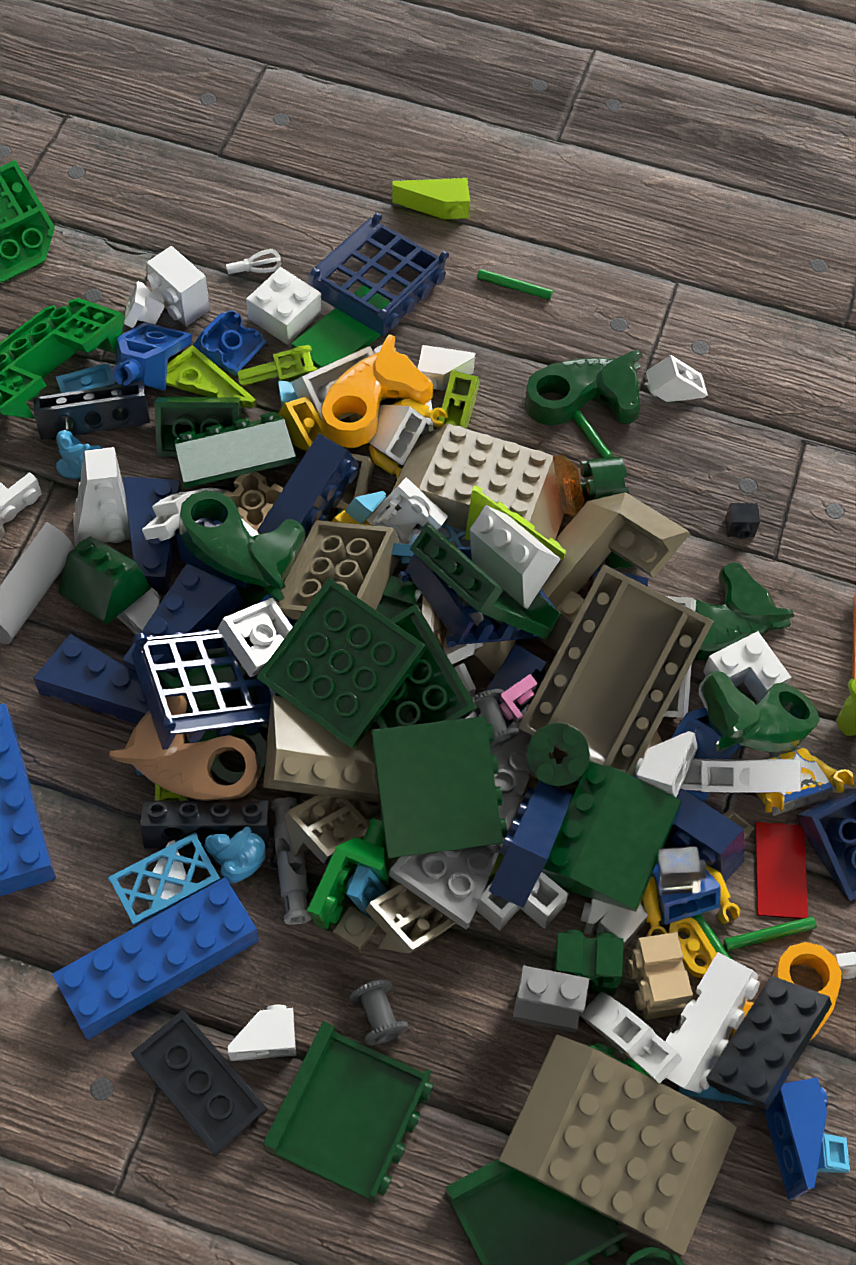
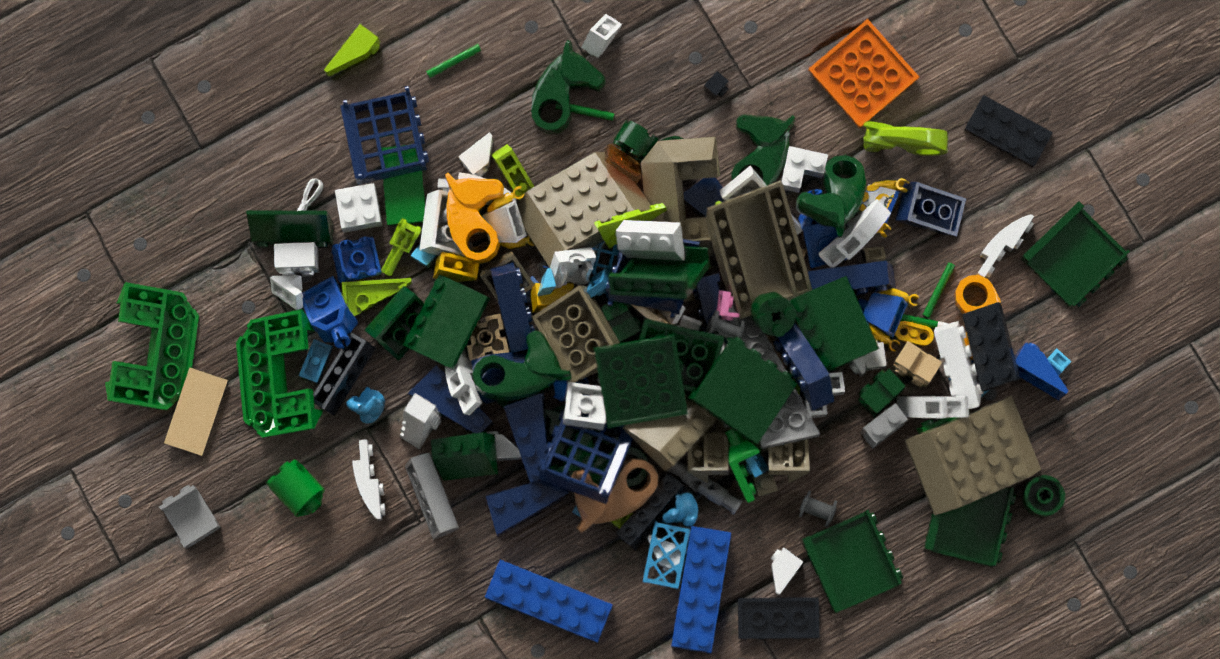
camera: 40 degrees left, 20 degrees up
white slope [635,731,698,797] -> none
clear smoke brick [658,847,706,895] -> none
red piece [755,822,808,919] -> none
none -> dark green slope [247,210,333,248]

